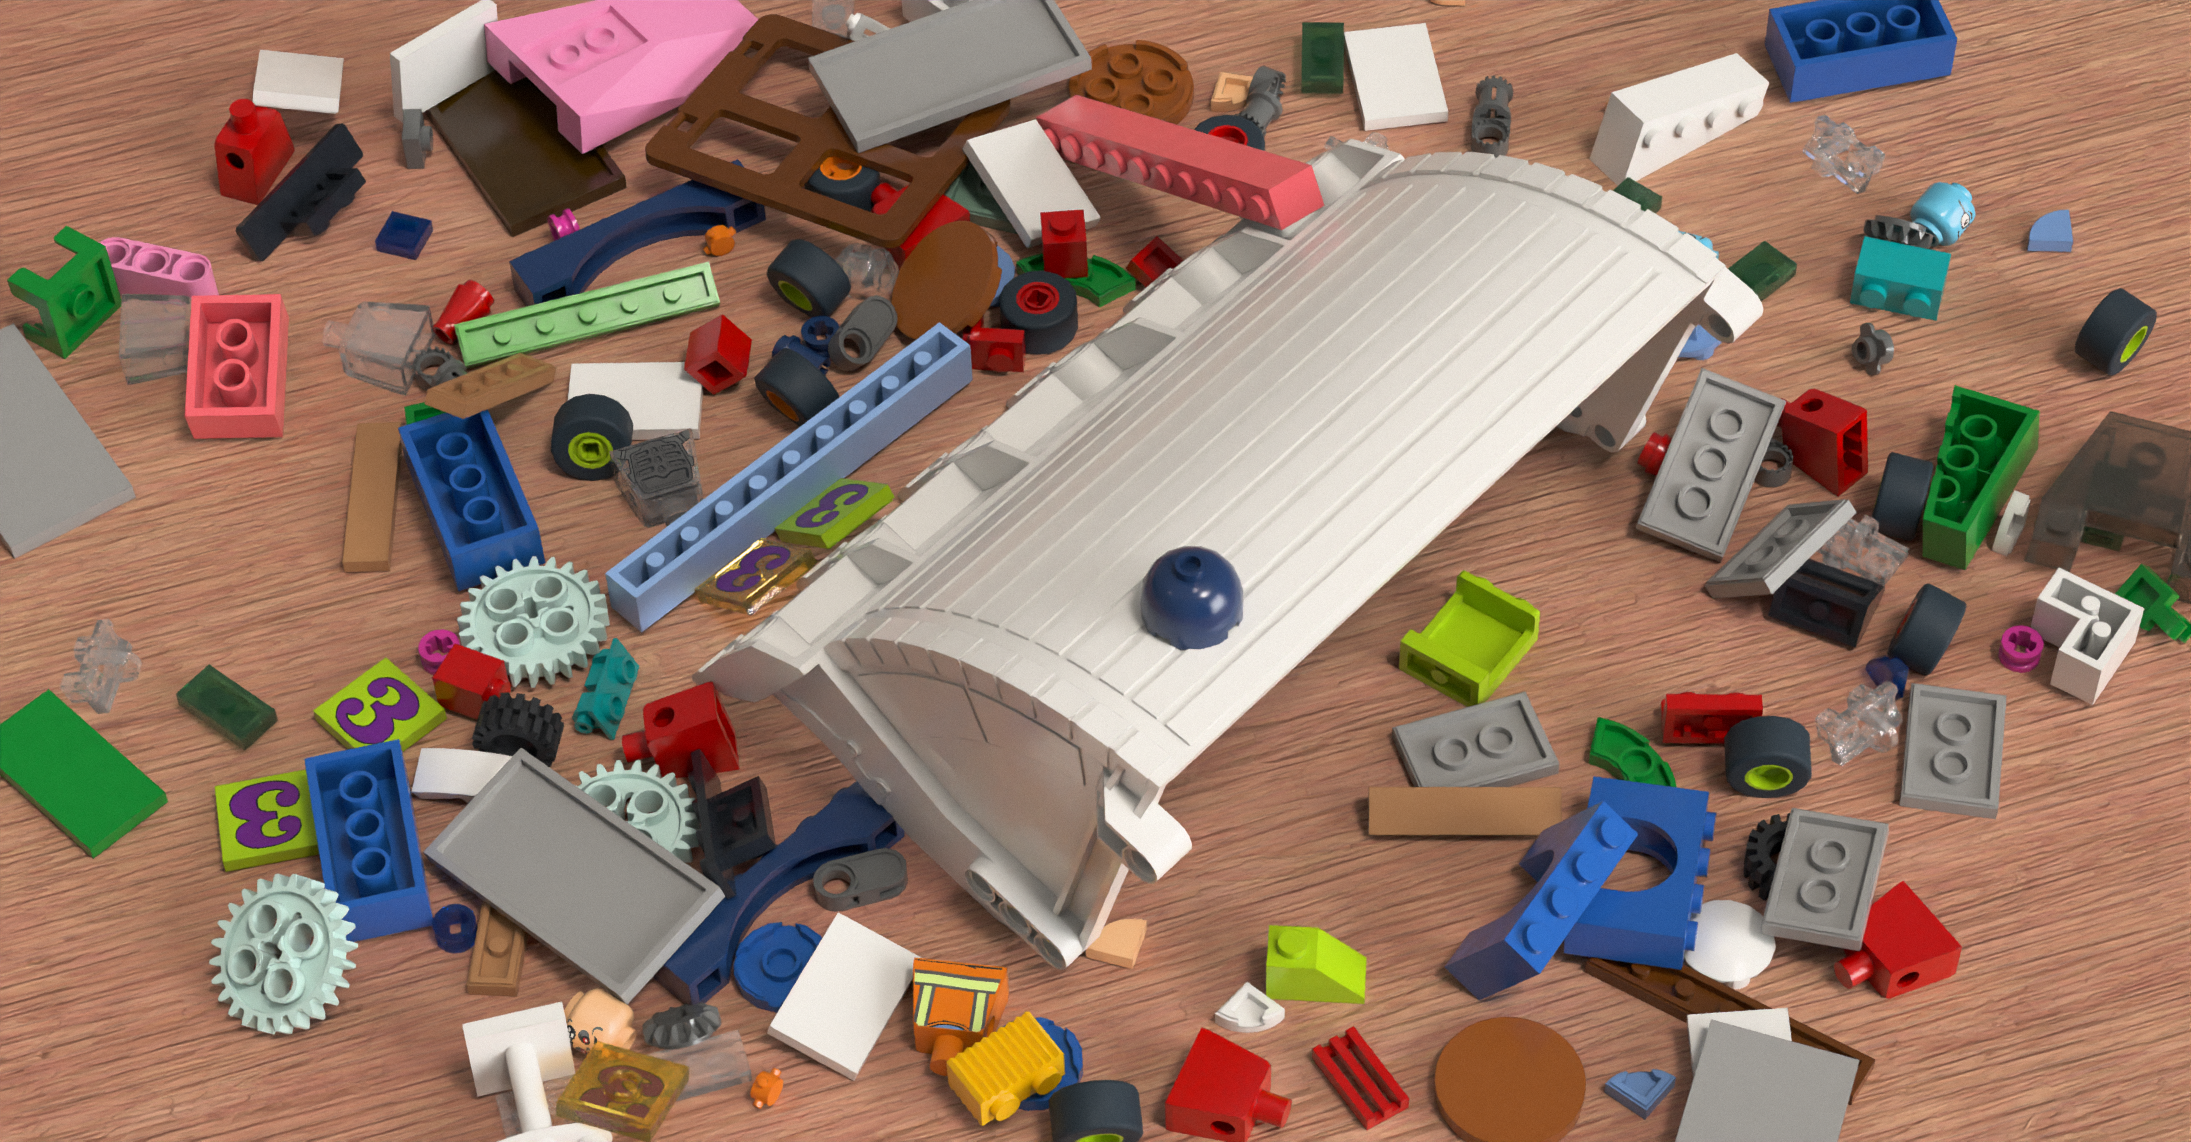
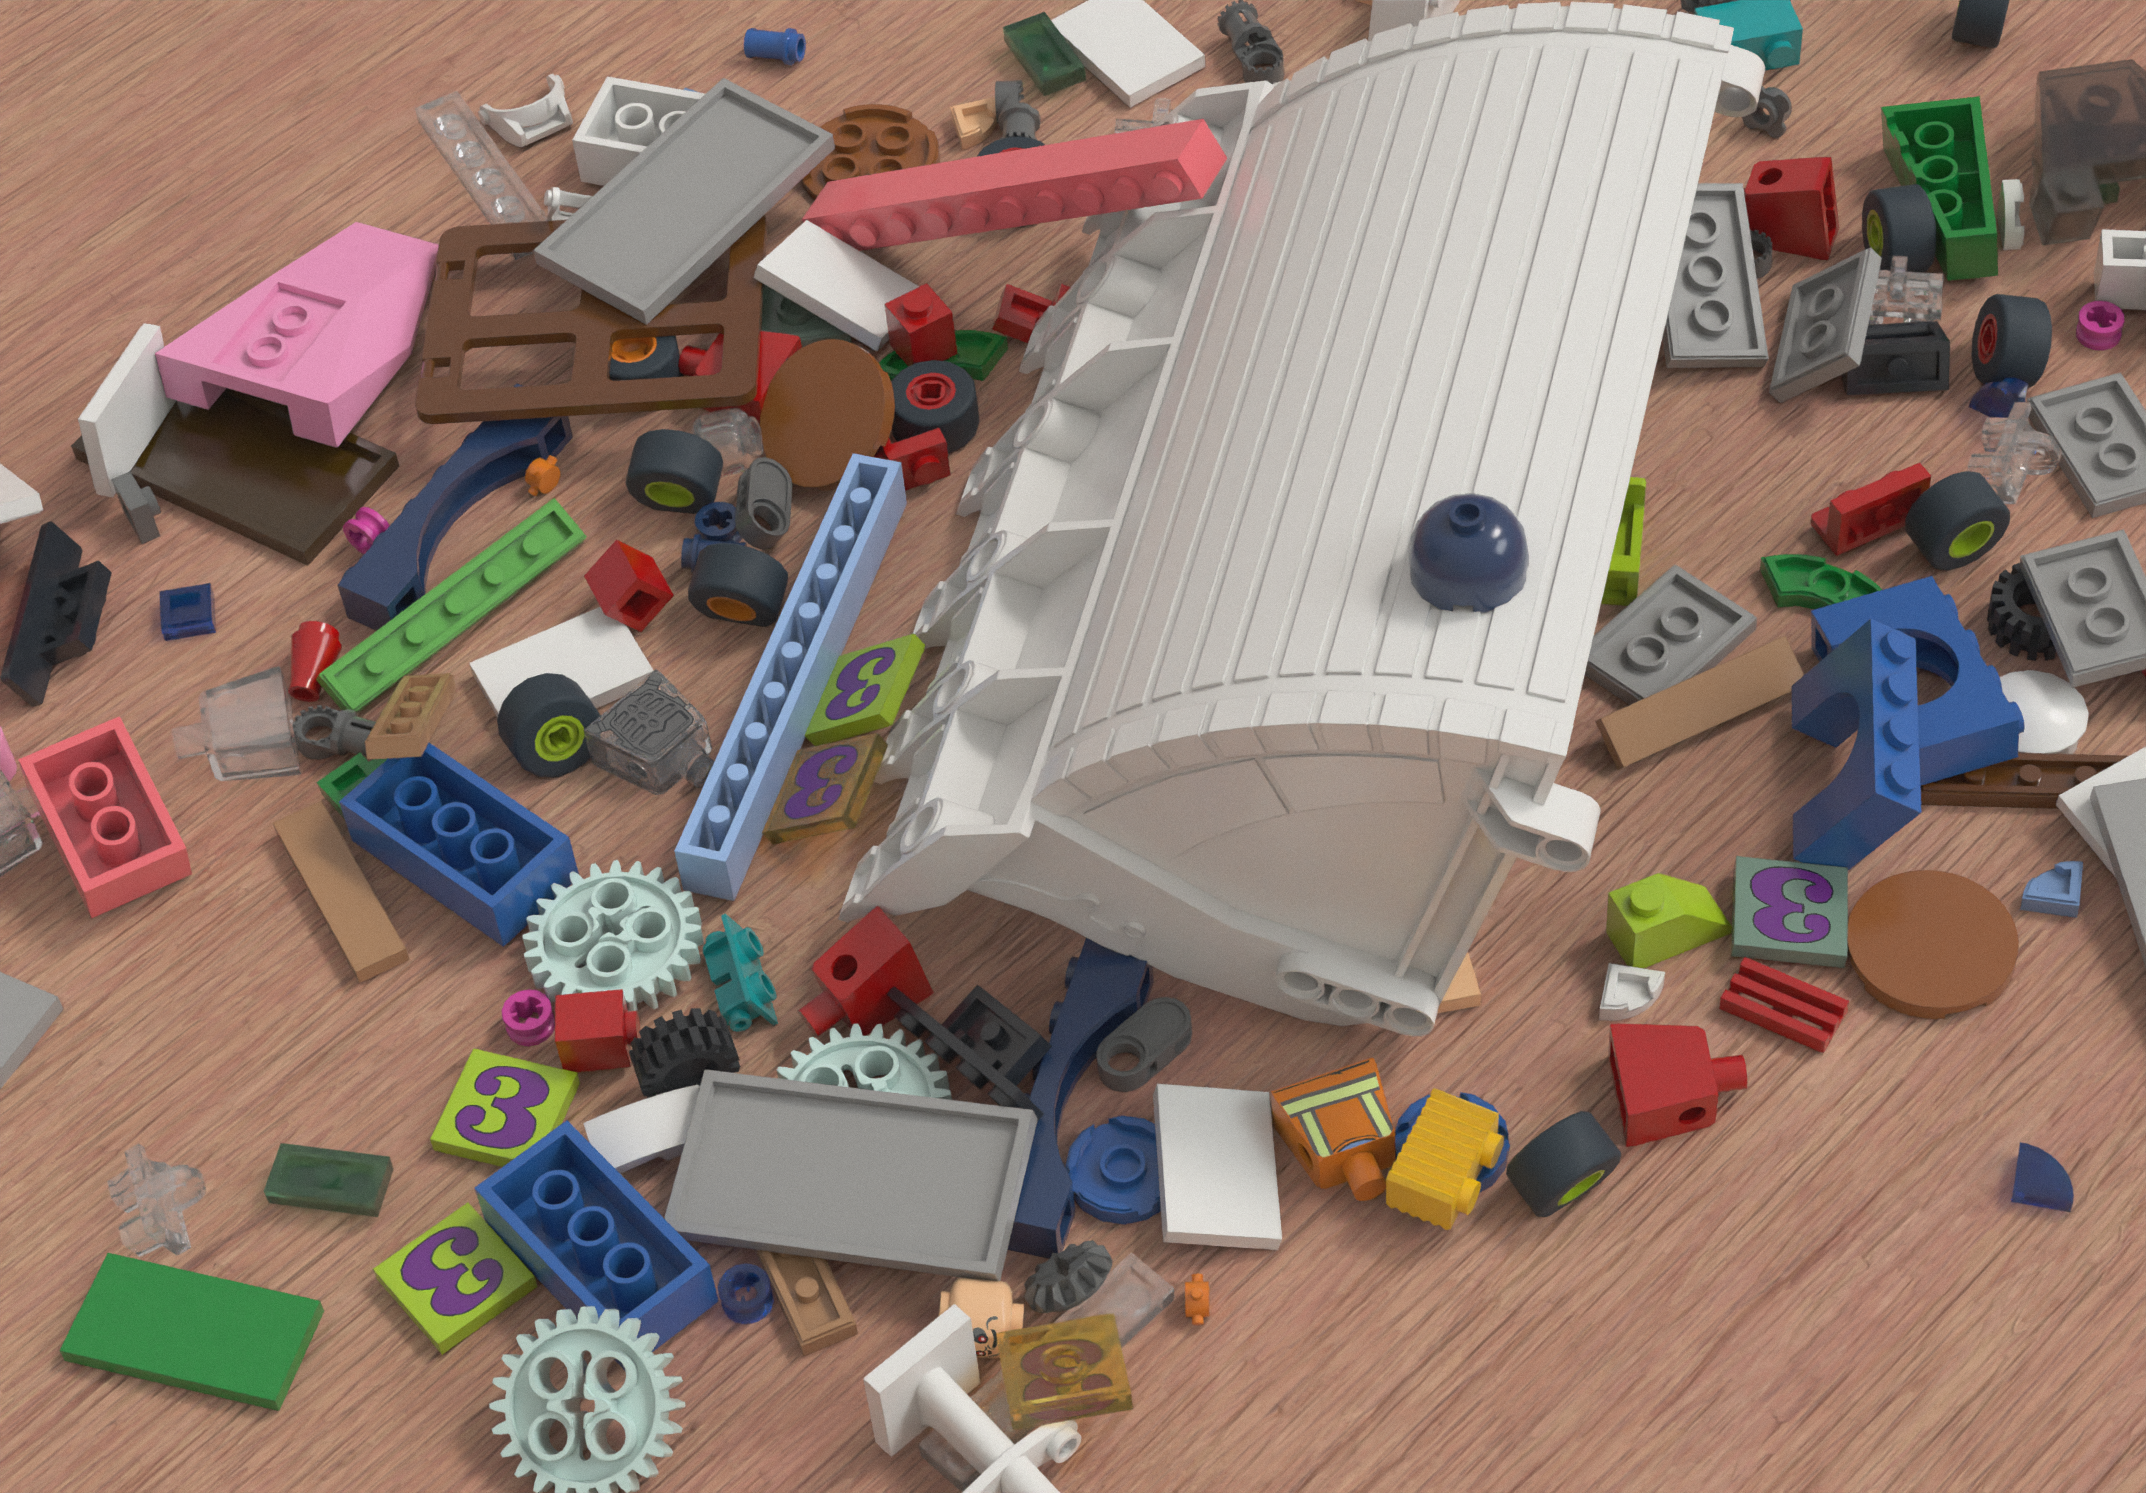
camera: 25 degrees left, 0 degrees up
none -> sand green tile [1731,856,1848,968]

